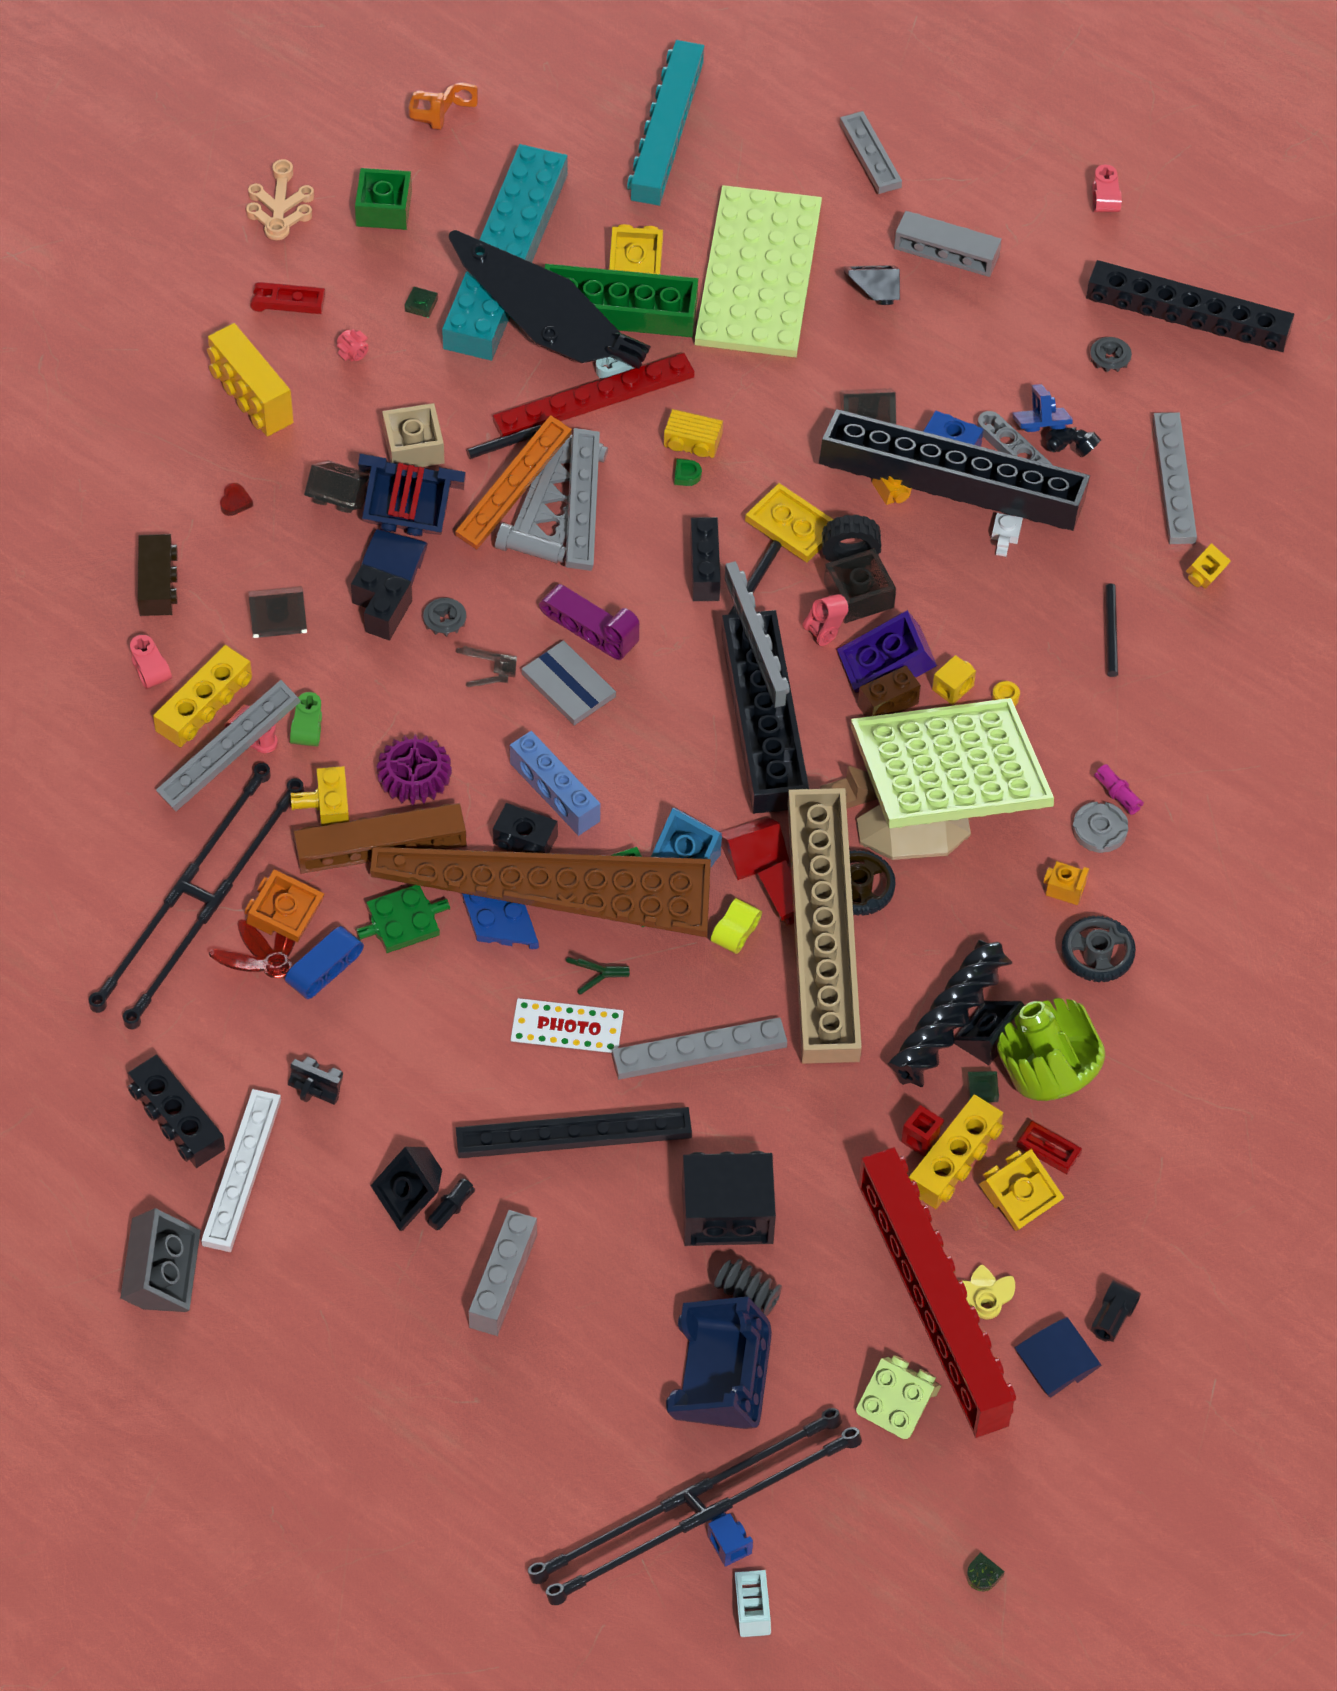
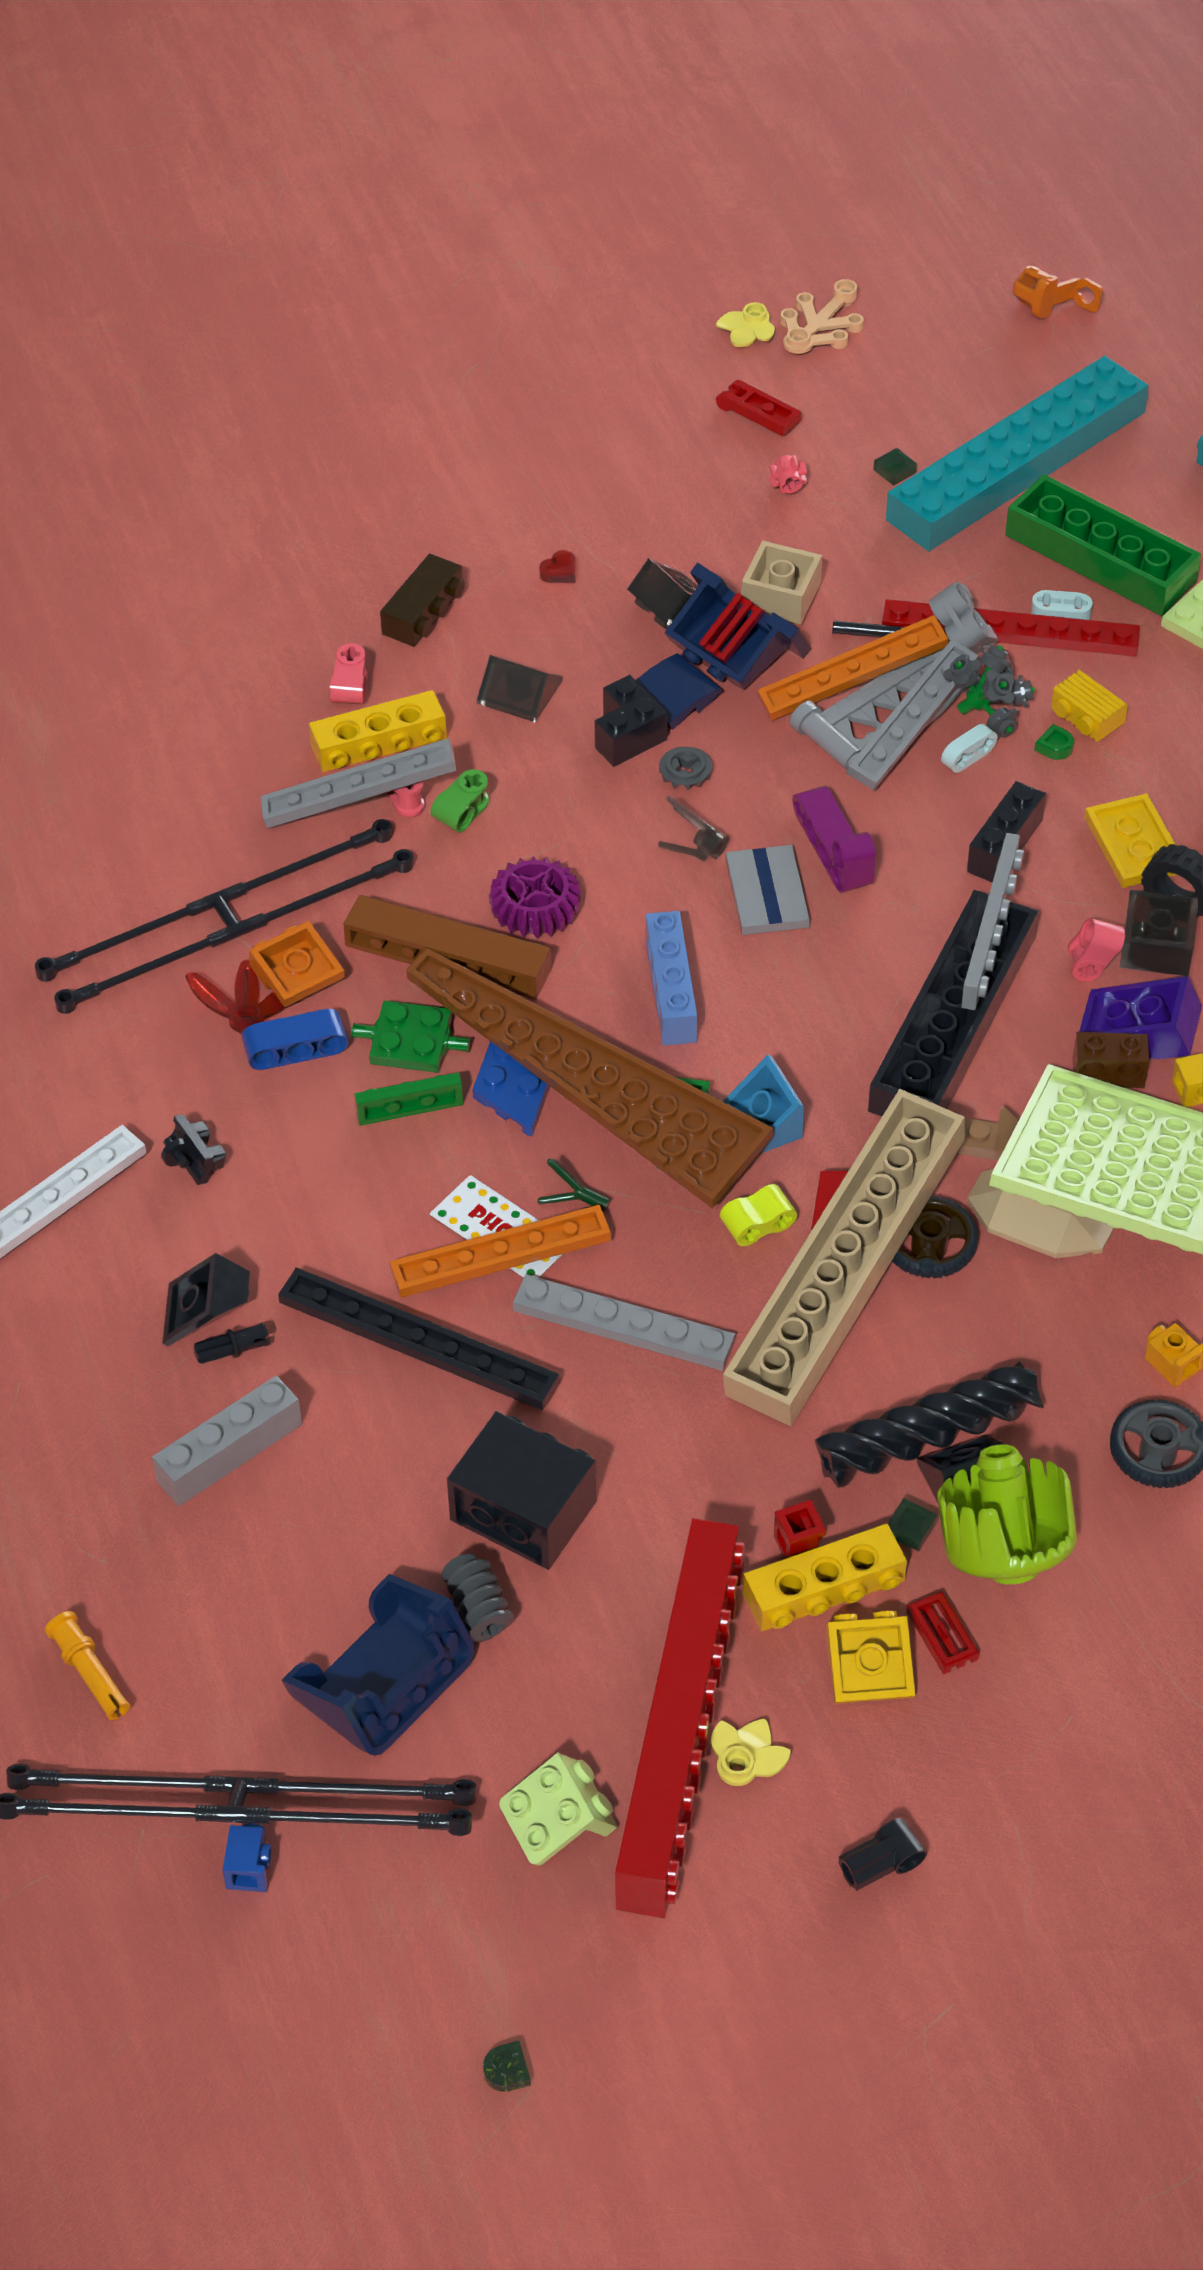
camera: 35 degrees right, 5 degrees down
black brick [127,1054,225,1168] -> none
yellow brick [207,323,294,437] -> none
yellow brick [291,766,349,826] -> none
green brick [355,168,412,230] -> none
black wing [449,230,651,369] -> none
black brick [493,803,558,853] -> none
yellow plate [609,224,663,274] -> none
red slope [721,817,789,880] -> none
black bar [728,540,782,615] -> none
light aqua slope [735,1570,771,1637] -> none
dark blue slope [1015,1317,1102,1398] -> none
none -> light orange pin [44,1611,131,1721]
none -> green plate [354,1072,463,1126]
none -> orange plate [389,1205,611,1298]
none -> light yellow plate [716,302,775,347]
none -> light grey piece [929,581,998,654]
none -> light aqua beam [941,724,998,773]
none -> dark grey plant [943,644,1035,740]

